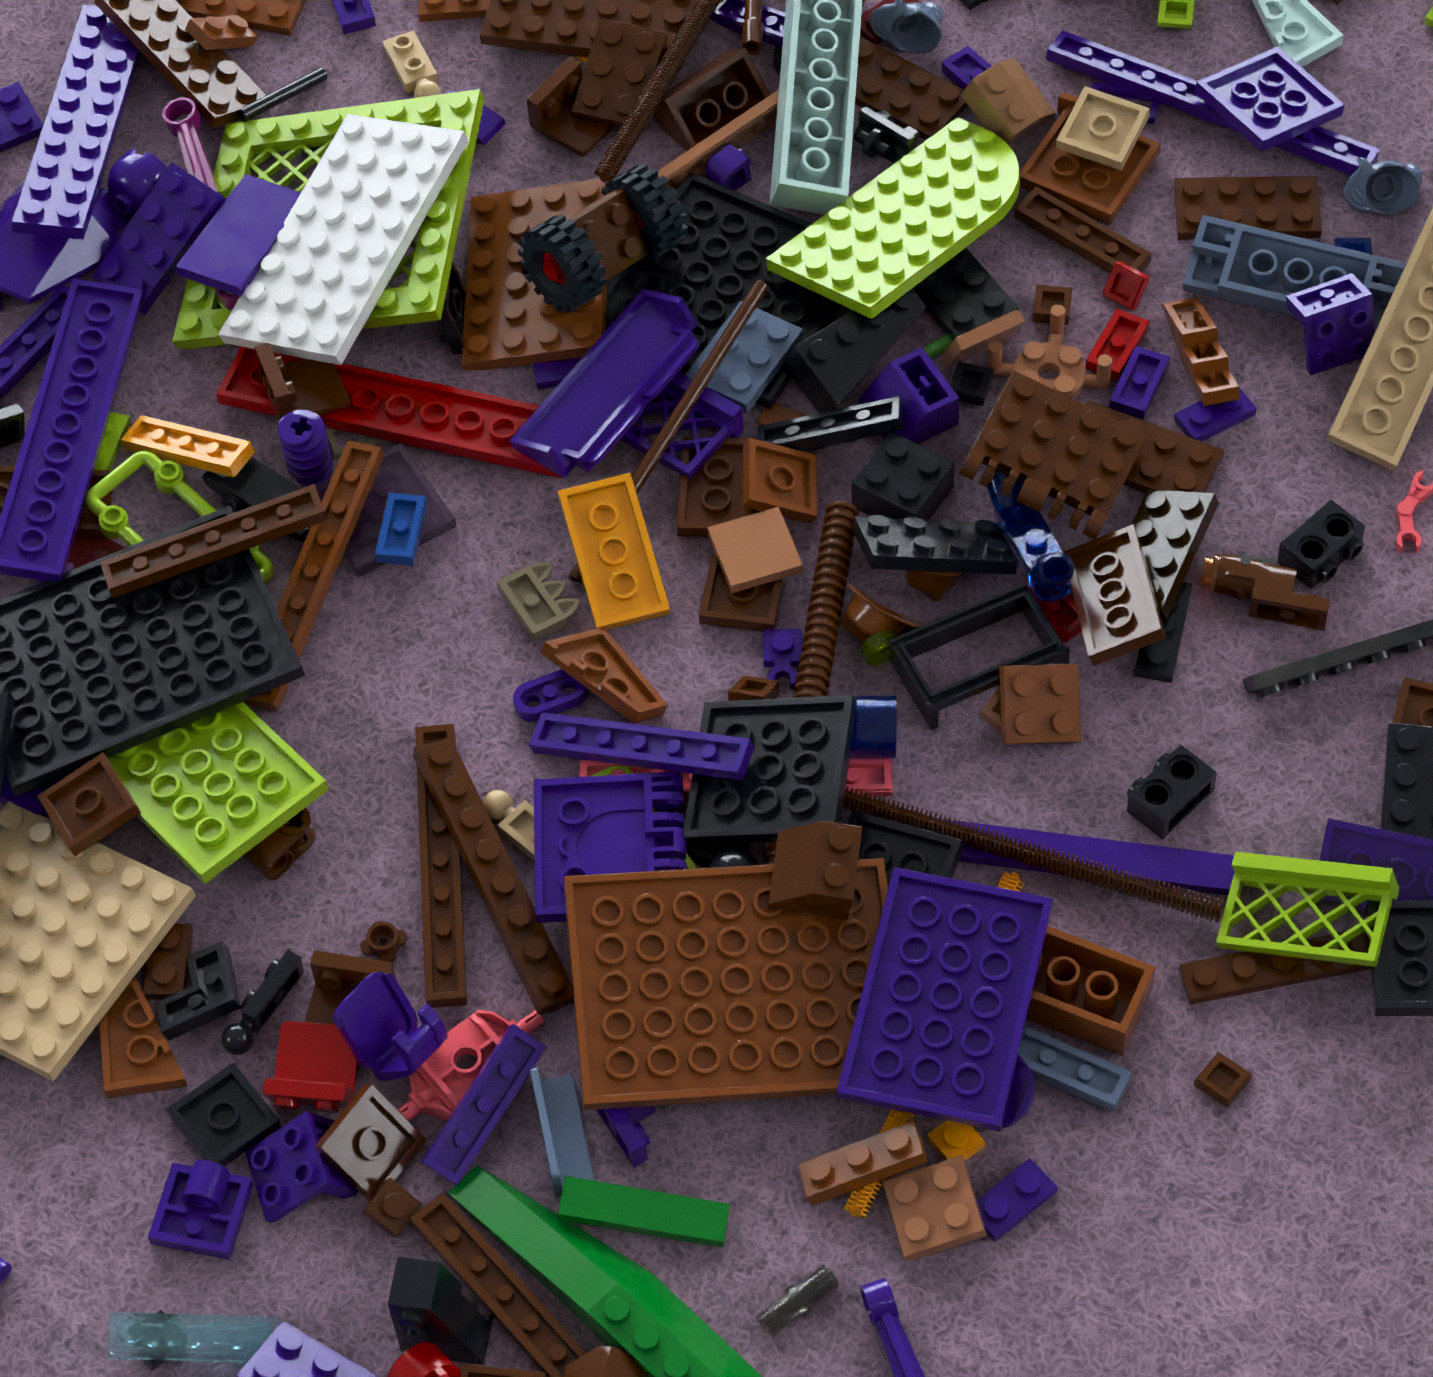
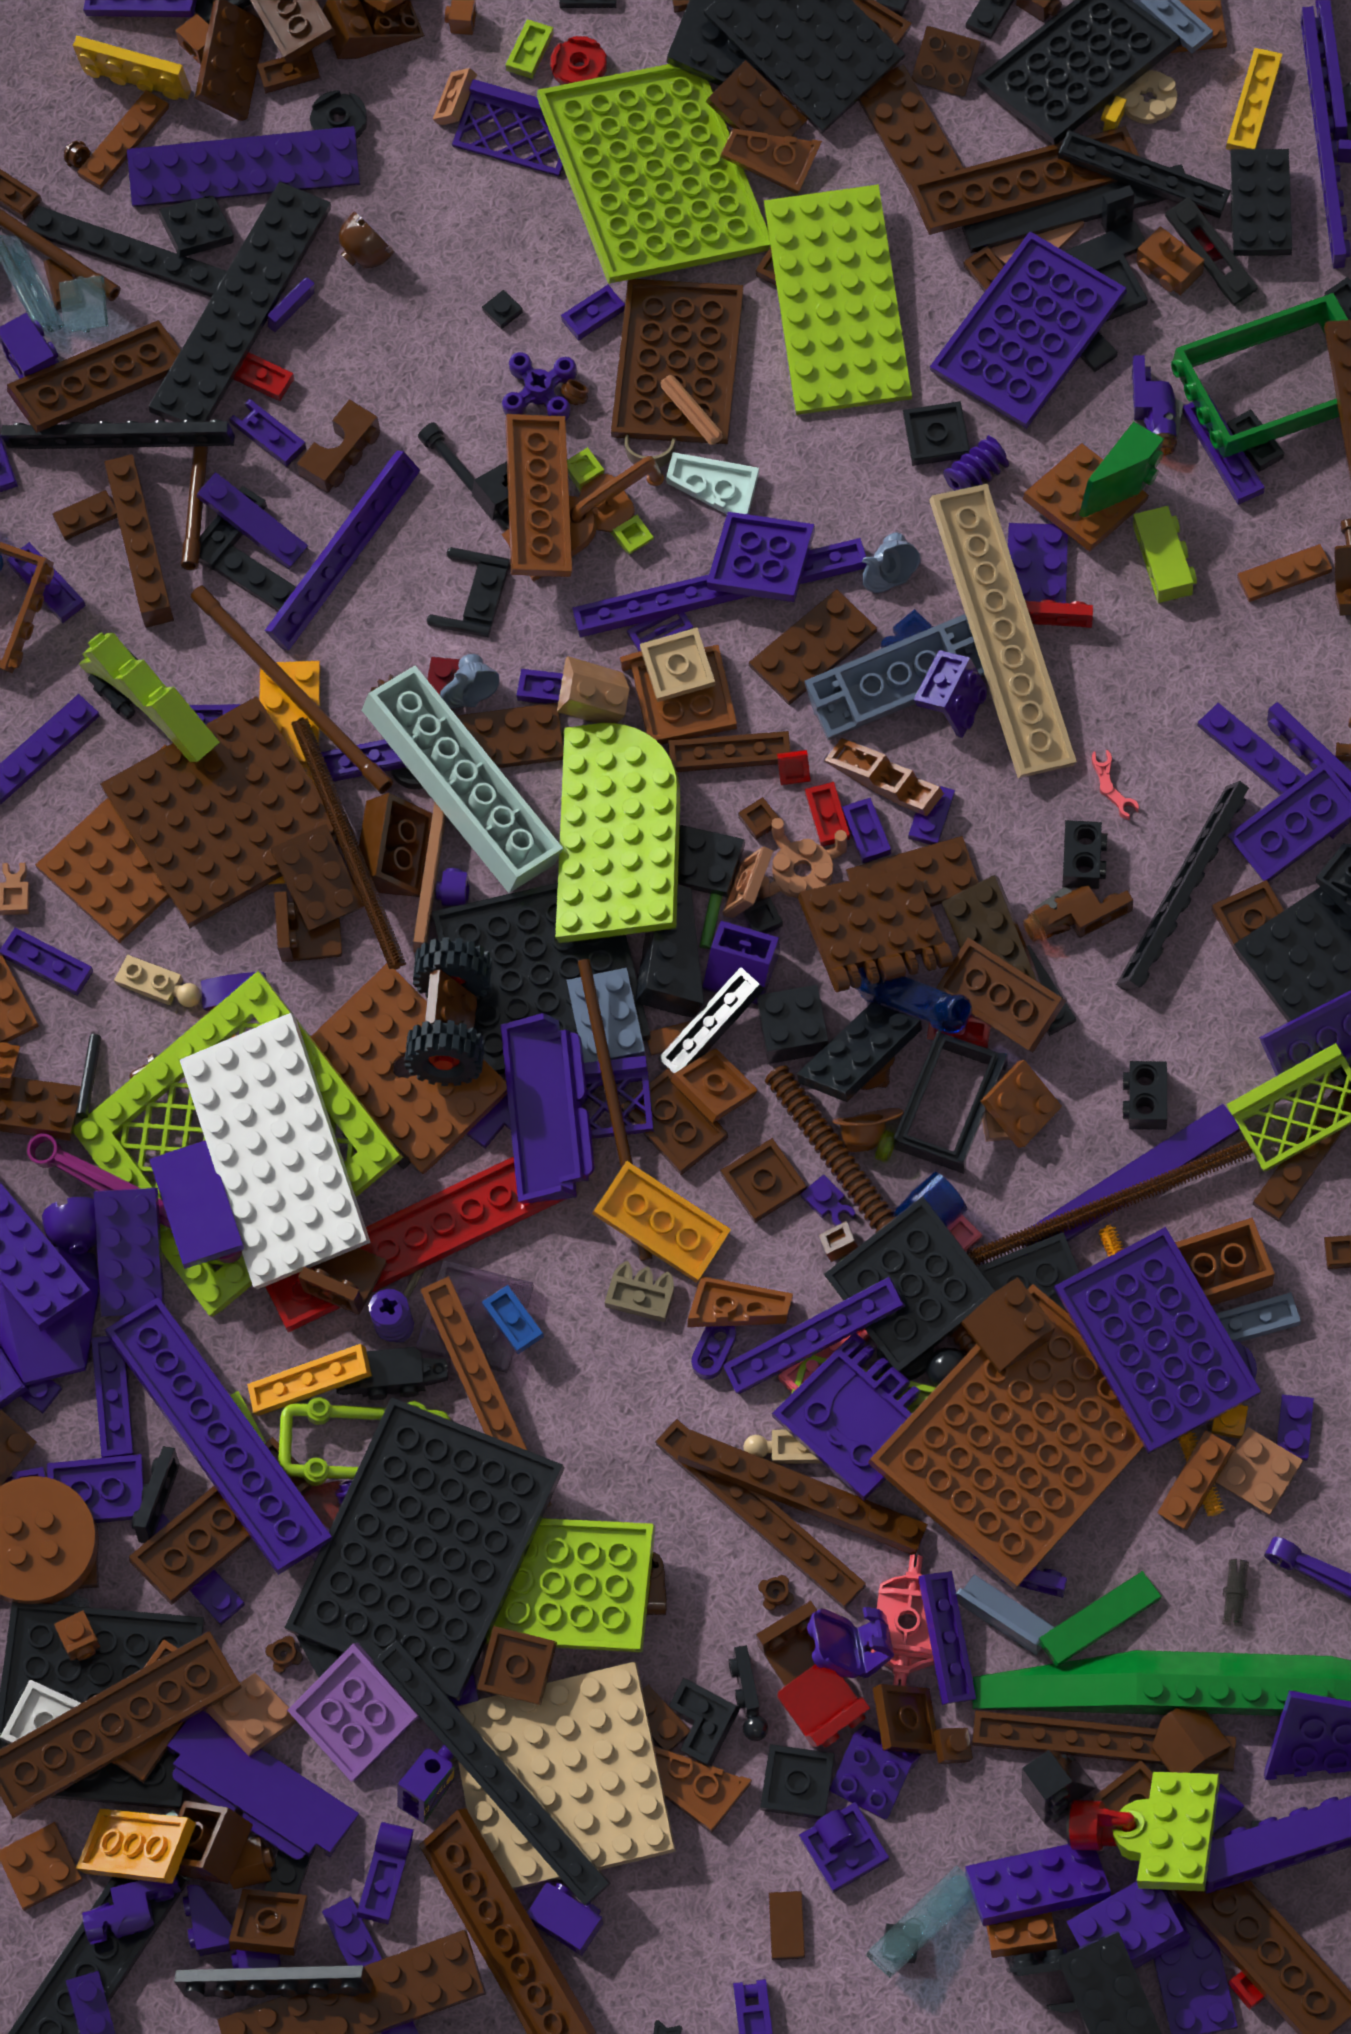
camera: 40 degrees left, 10 degrees up
reddish brown plate [100,484,328,598] -> none
nougat tile [707,507,803,594] -> none
black hips [853,107,919,164] -> none
none -> reddish brown tile [769,1891,805,1960]

